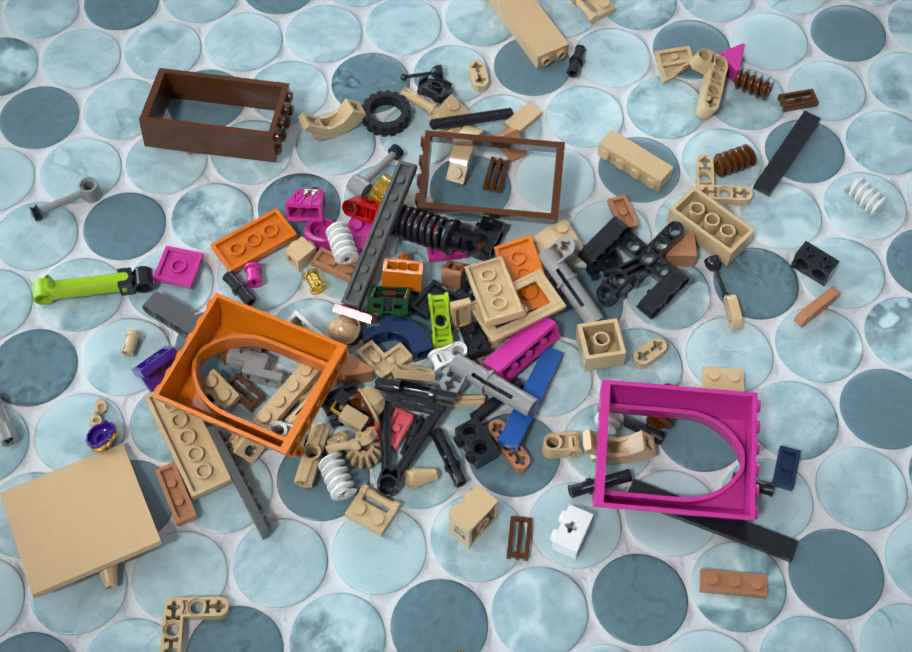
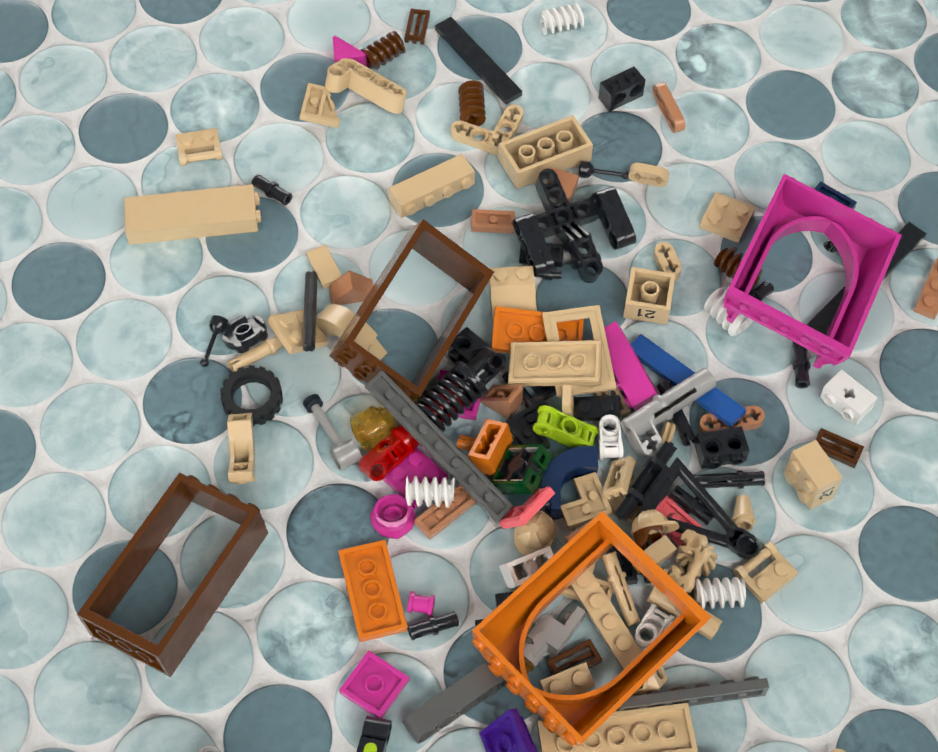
camera: 70 degrees left, 0 degrees up
dark pink torso [285,187,326,222] -> none
tan brick [285,236,316,272] -> none
clear yellow bush [303,268,327,295] -> none
tan beam [469,60,489,92] -> none
reddish brown tile [483,156,510,193] -> none
light grey piece [538,236,604,323] -> none
tan piece [541,431,583,459] -> none
tan arch [583,429,657,464] -> none

